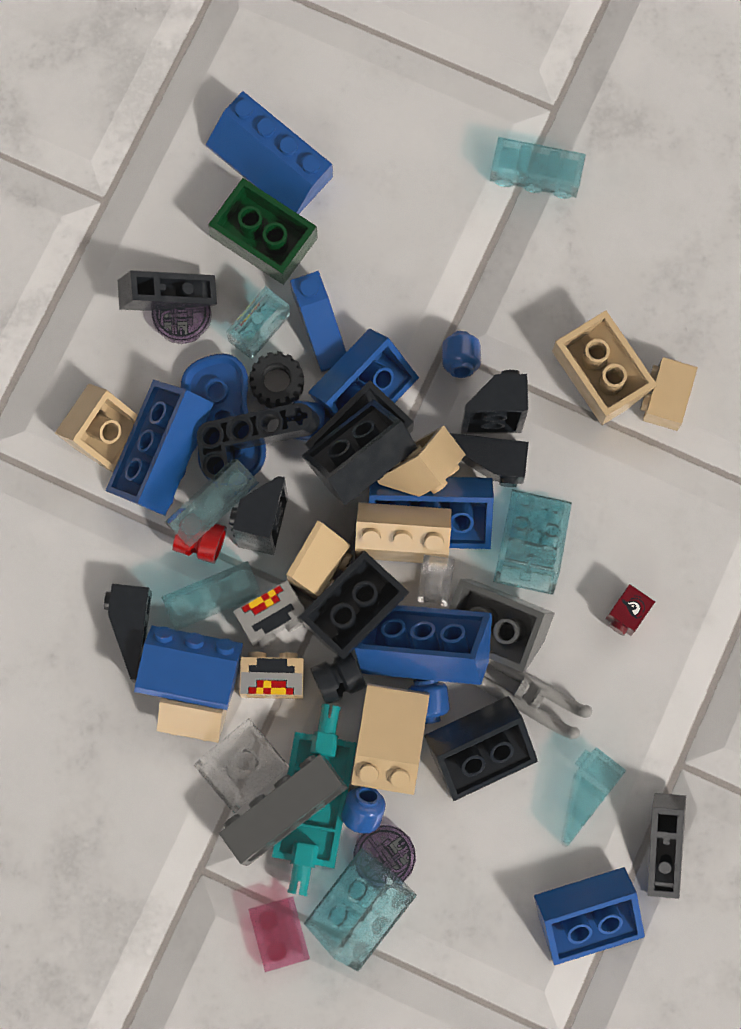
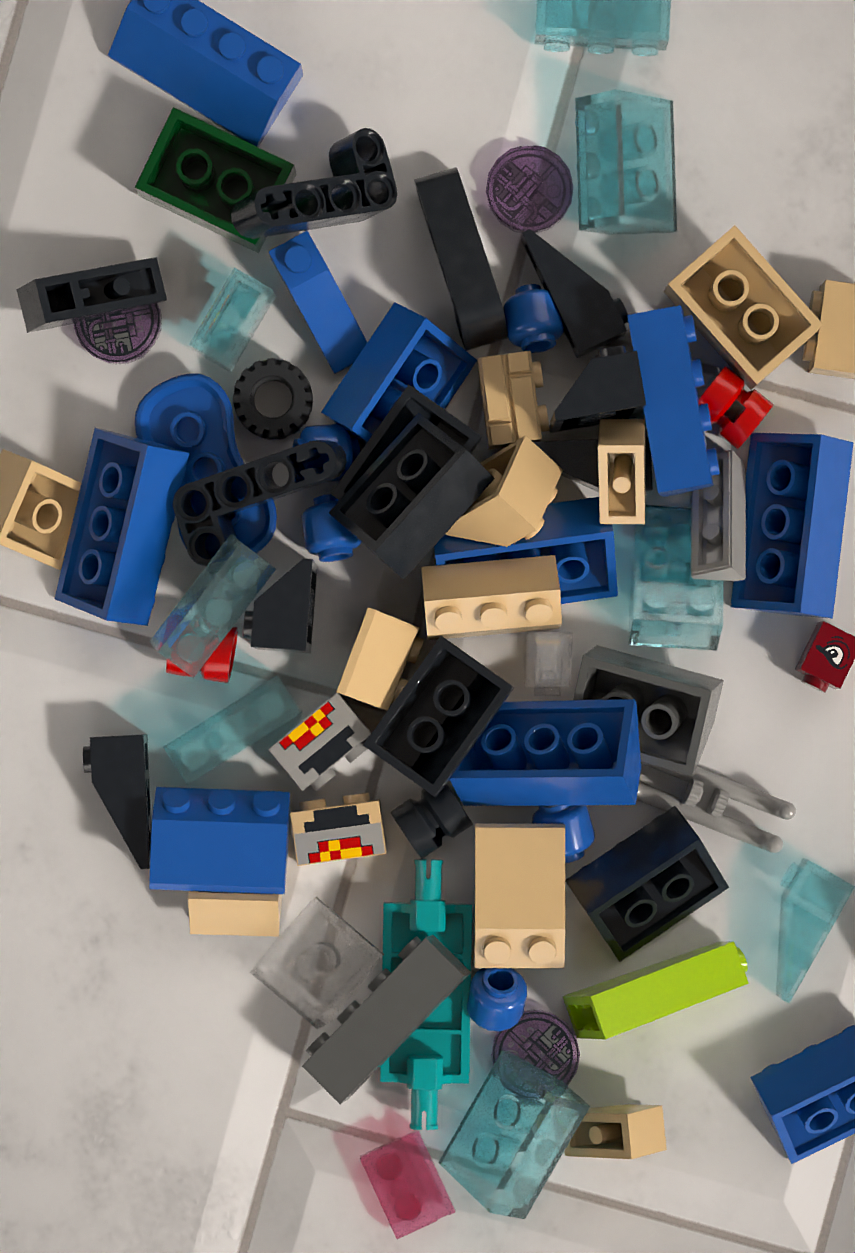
camera: 10 degrees left, 10 degrees up
none -> black beam [231,128,397,239]
none -> blue head [301,494,361,562]
none -> black beam [414,167,508,351]
none -> tan brick [477,351,549,449]
none -> clear purple tile [486,145,573,233]
none -> black slope [521,229,628,358]
none -> tan slope [561,1104,667,1159]
none -> lime slope [562,941,749,1040]
none -> clear light blue slope [575,89,677,235]
none -> tan slope [598,419,646,524]
none -> blue slope [627,305,720,497]
none -> light grey slope [691,450,746,581]
none -> red wheel [699,366,774,450]
none -> blue slope [730,433,854,619]

